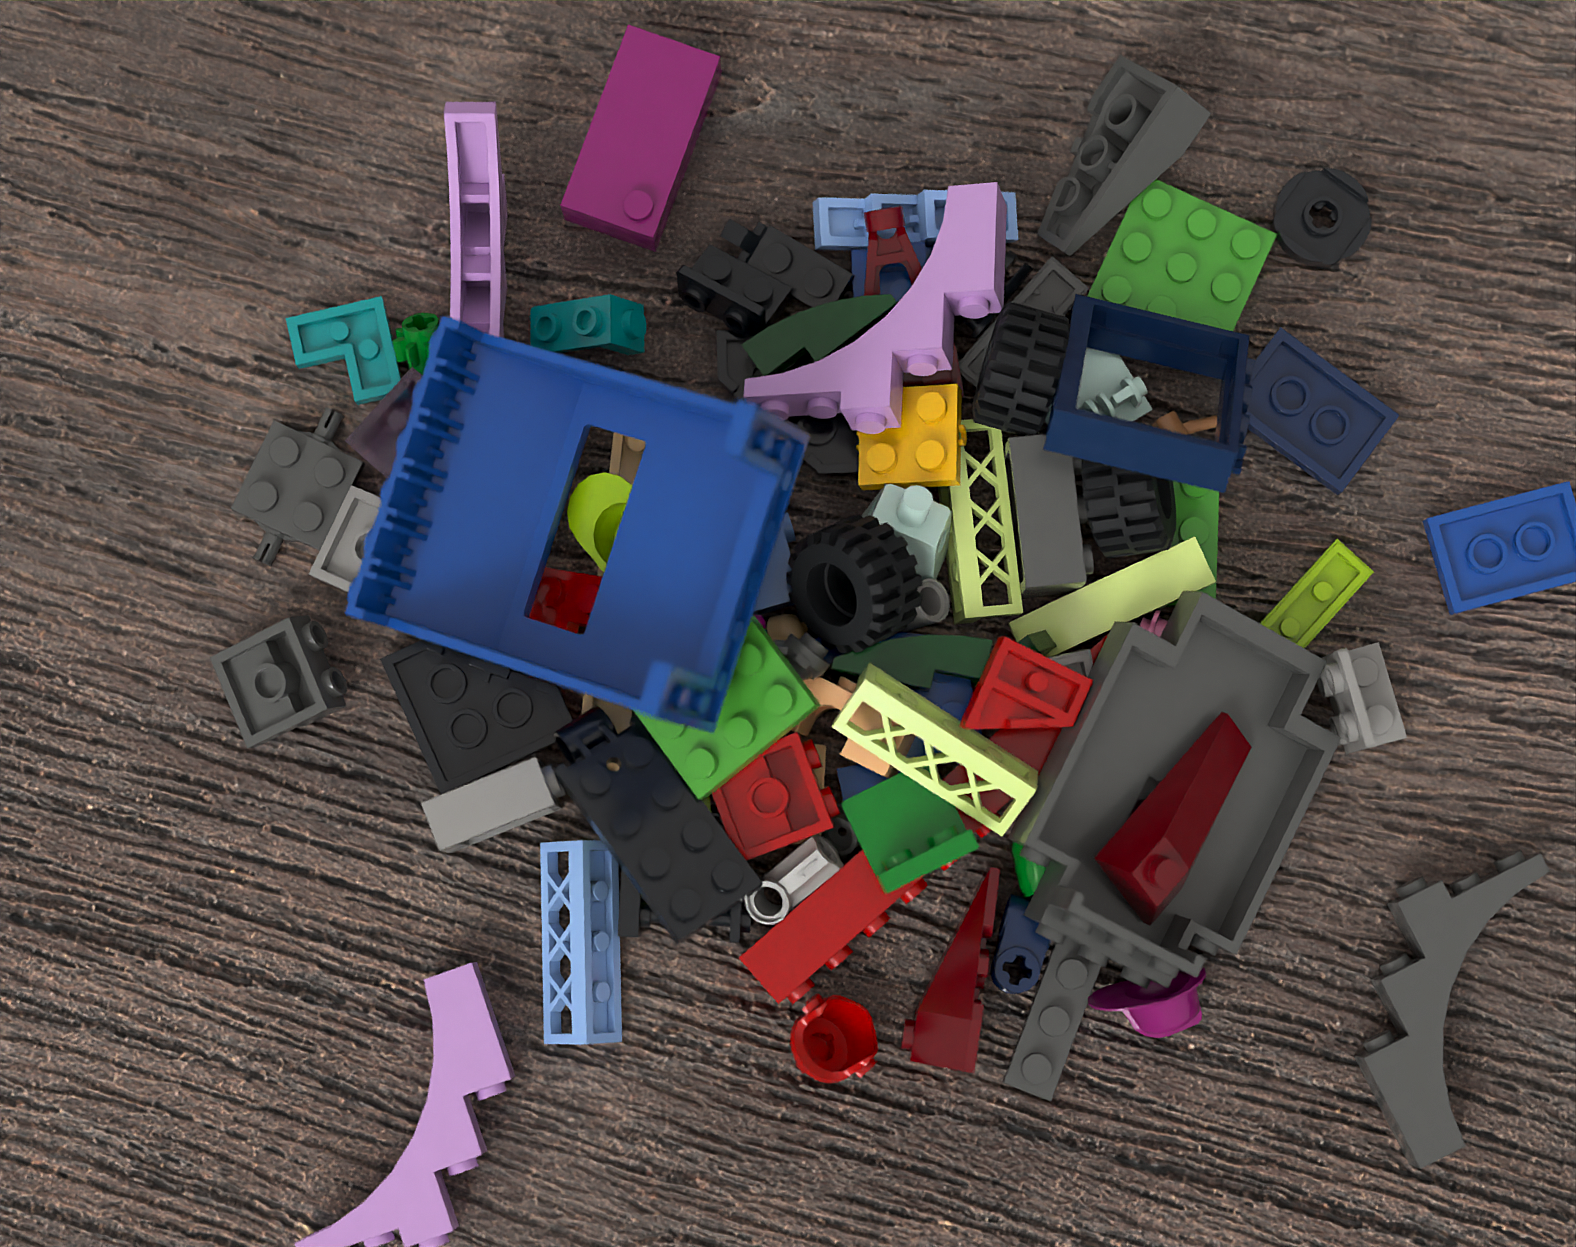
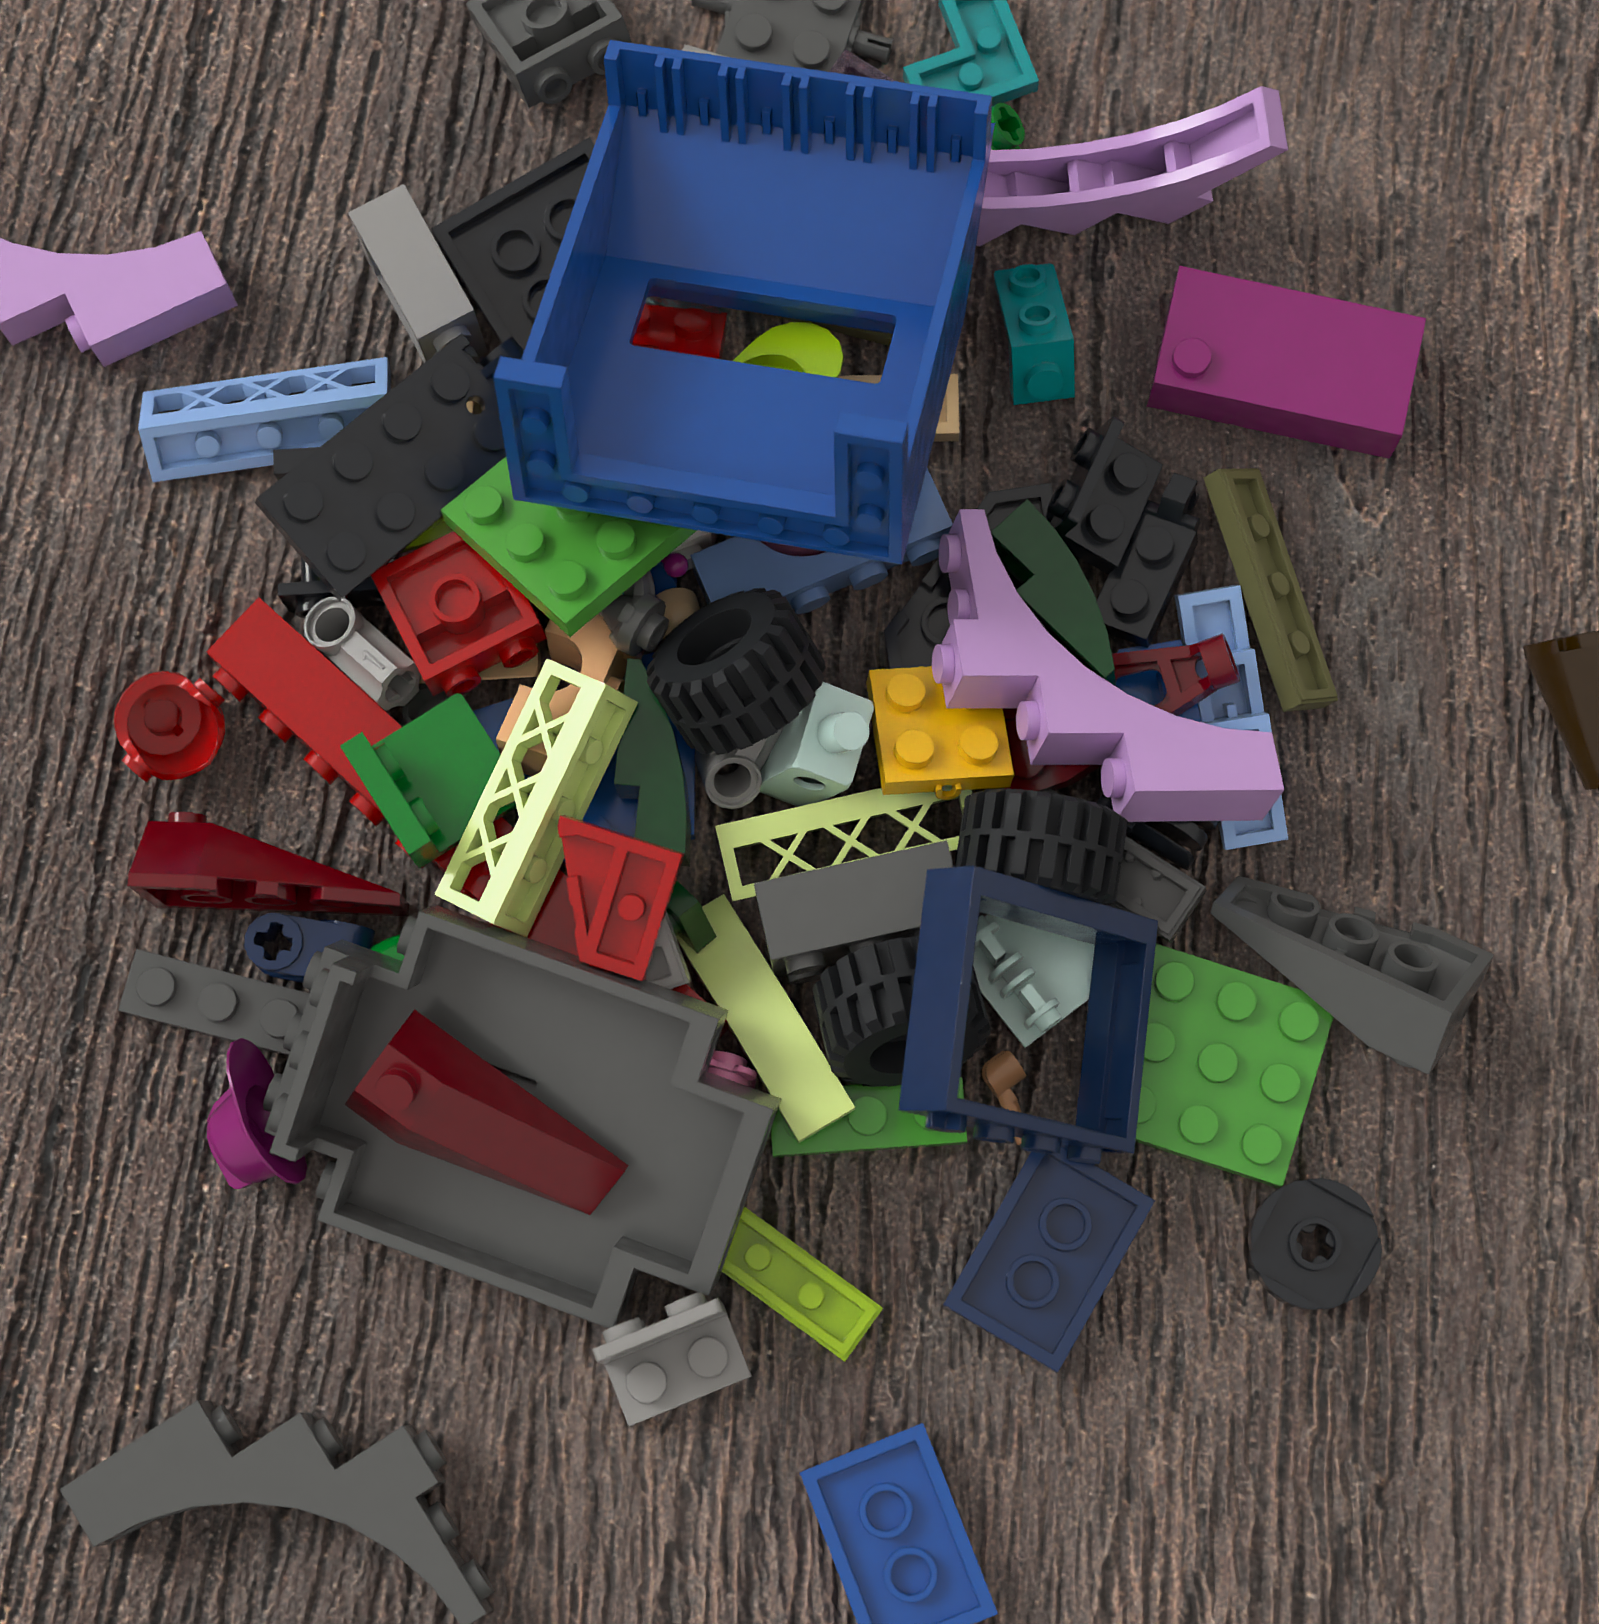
camera: 90 degrees right, 5 degrees down
none -> olive tile [1203,468,1338,712]

